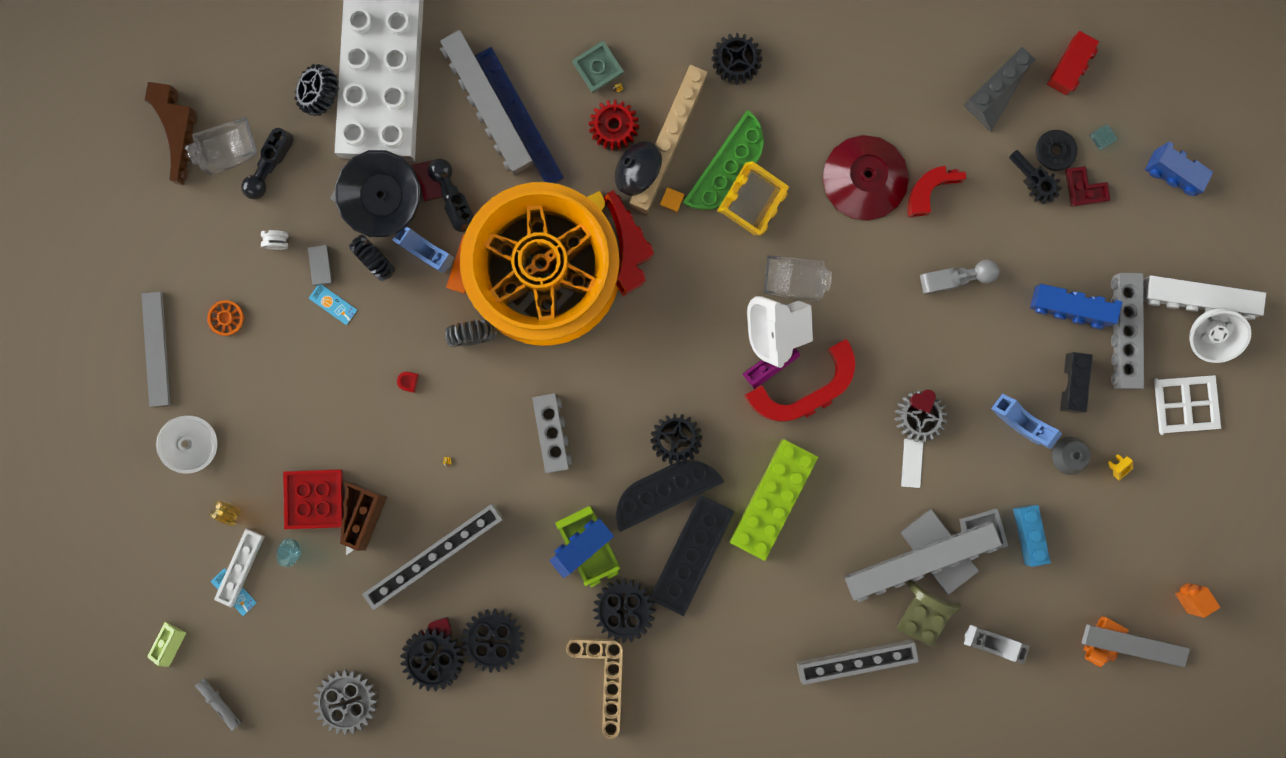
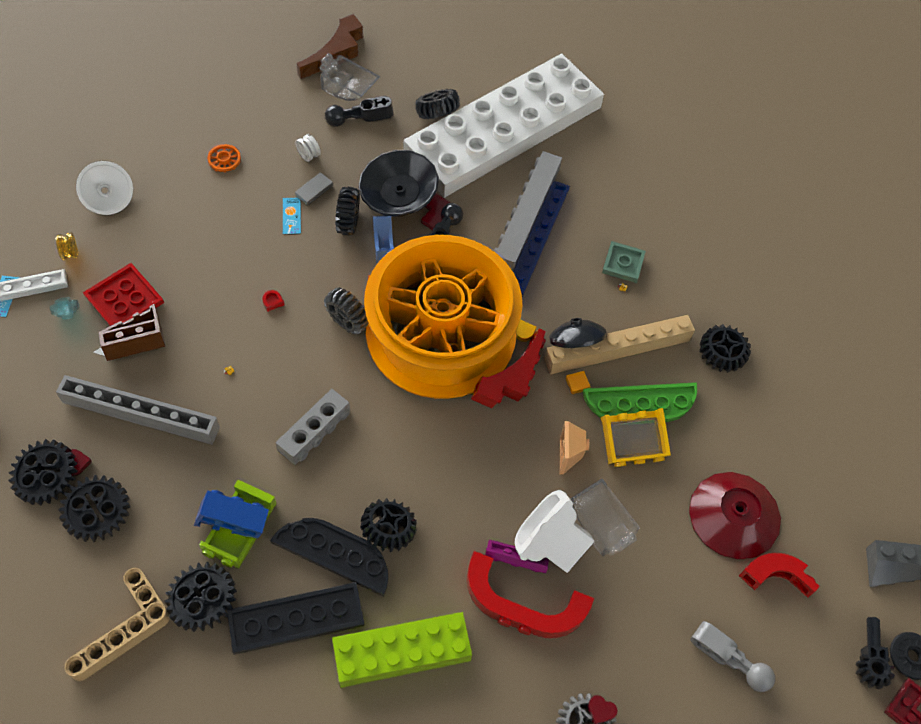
camera: 40 degrees right, 25 degrees down
light grey tile [141,292,171,407] -> none
red gear [588,99,640,151] -> none
none -> light nougat slope [560,421,589,474]

